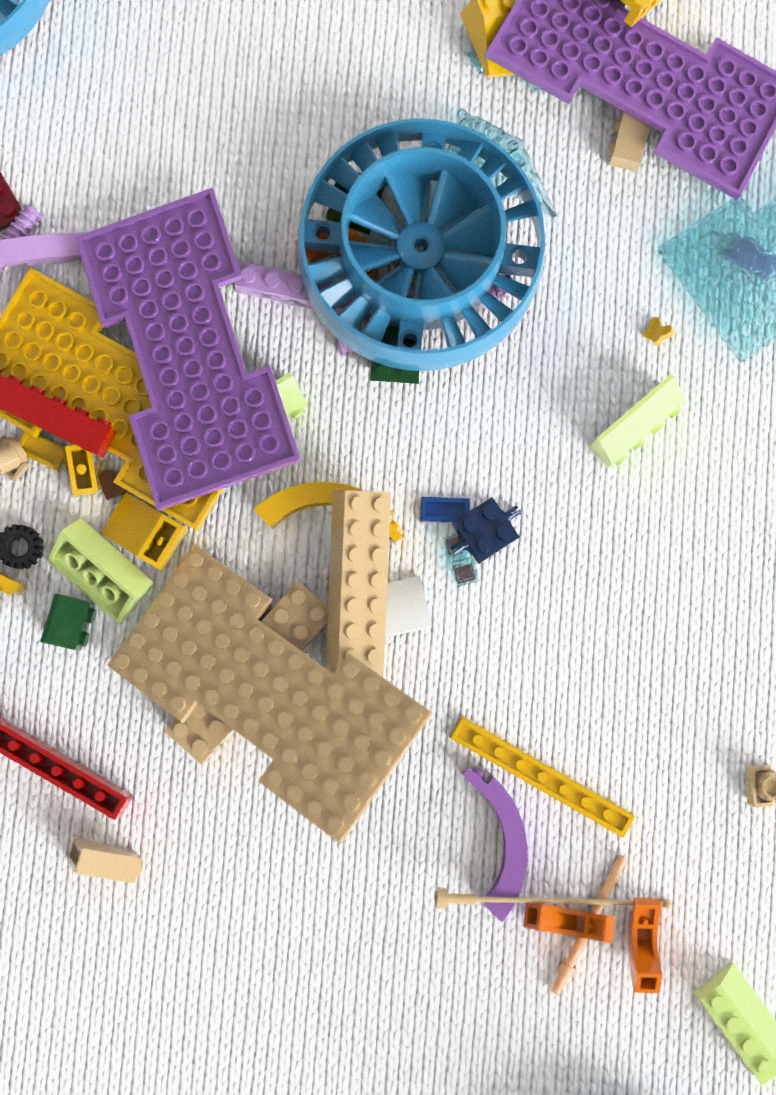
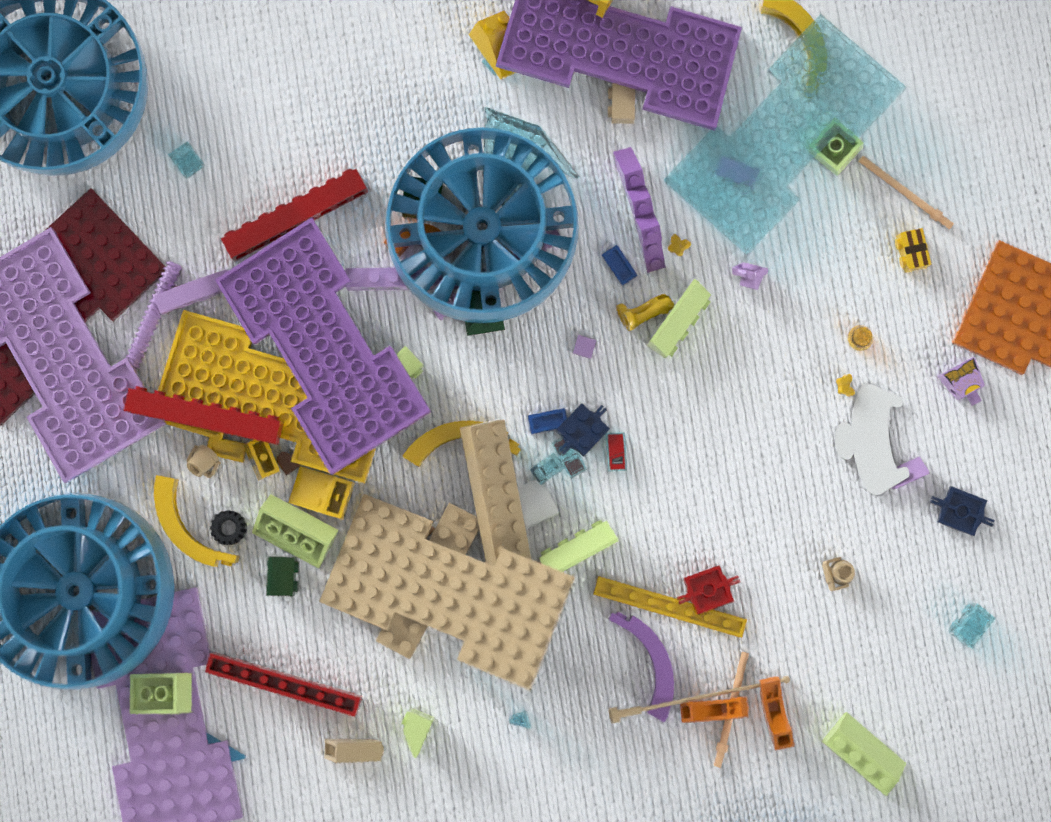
camera: 15 degrees left, 0 degrees up
none -> clear light blue piece [168,141,205,179]
none -> red brick [221,168,368,262]
none -> yellowish green slope [401,708,435,758]
none -> clear light blue slope [508,711,532,729]
none -> clear light blue brick [530,453,565,485]
none -> yellowish green slope [539,520,619,572]
none -> lavender tile [573,335,596,359]
none -> blue tile [601,245,638,286]
none -> red slope [605,432,627,472]
none -> medium lavender arch [613,147,666,273]
none -> yellow piece [616,294,675,331]
none -> red plate [676,565,740,615]
none -> lavender piece [732,262,768,290]

